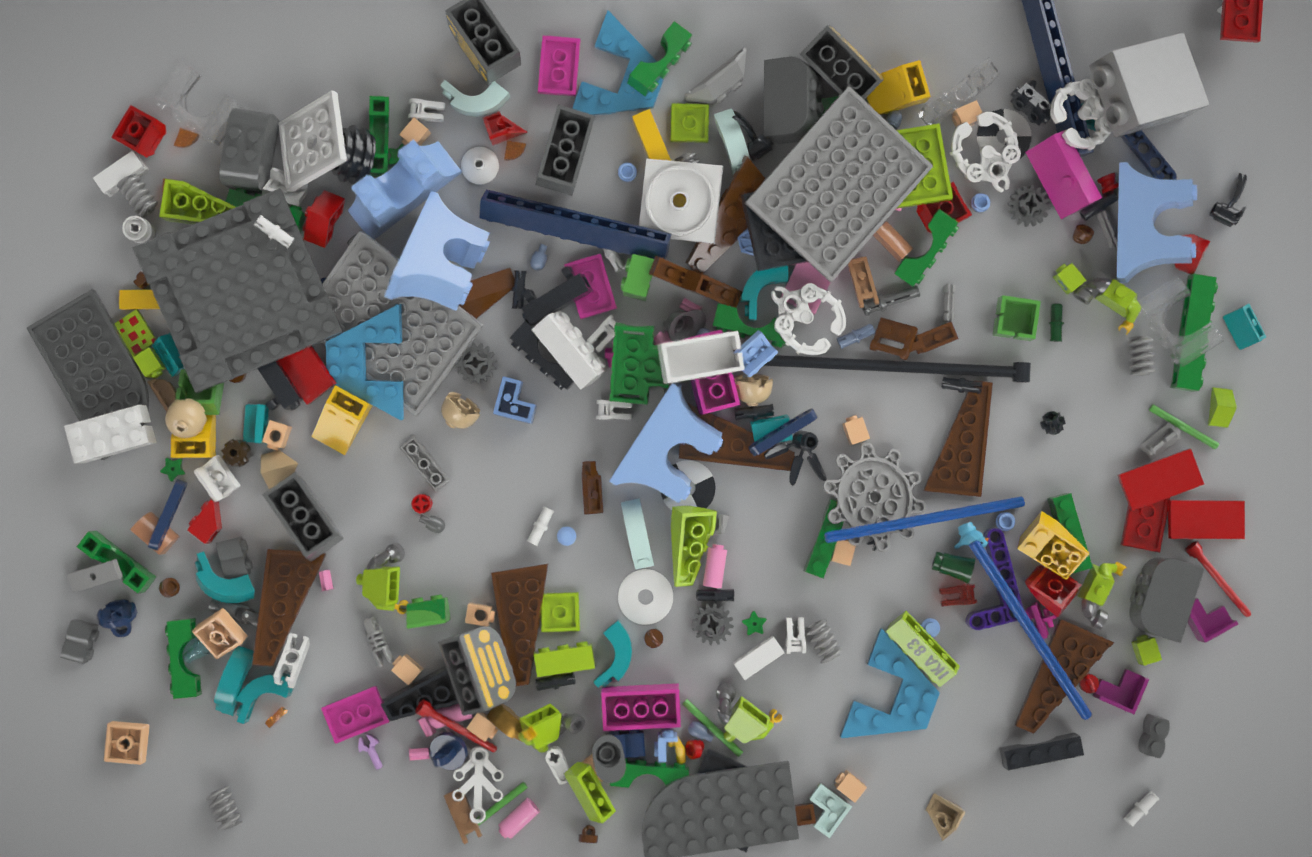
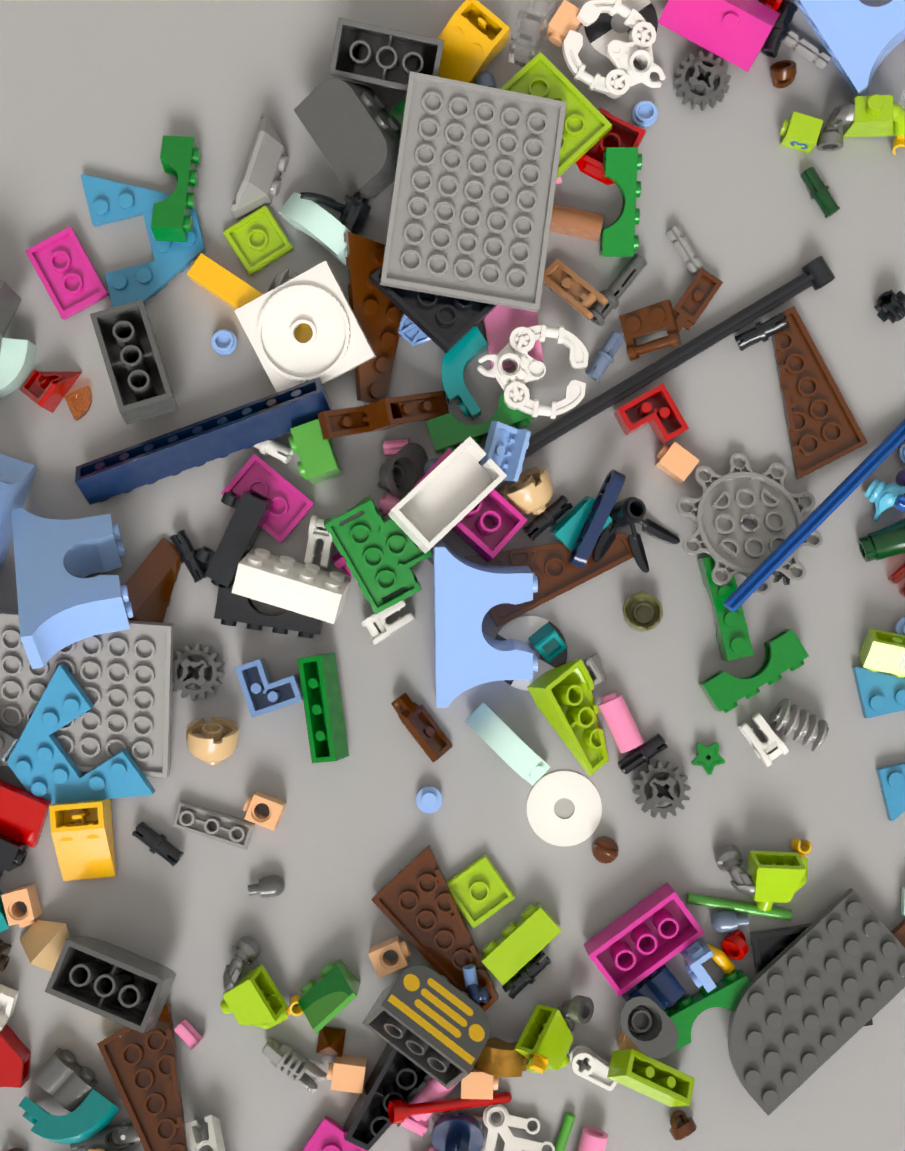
camera: 25 degrees left, 0 degrees up
red wheel [411,494,433,513] -> none
white dish [461,147,499,185] -> none
white pin [527,506,554,546] -> none
sand blue cylinder [530,244,548,271] -> none
teal arch [593,619,632,688] -> none
white piece [733,635,785,680] -> none
light nougat brick [830,539,856,566] -> none
bright green piece [992,295,1041,341] -> none
none -> black pin [132,821,184,867]
none -> light nougat brick [243,791,287,831]
none -> green brick [297,652,349,763]
none -> reddish brown slope [316,1026,346,1057]
none -> arm [462,964,489,1004]
none -> teal slope [528,623,568,663]
none -> red brick [614,383,689,446]
none -> olive hair [622,591,663,632]
none -> green arch [699,629,809,713]

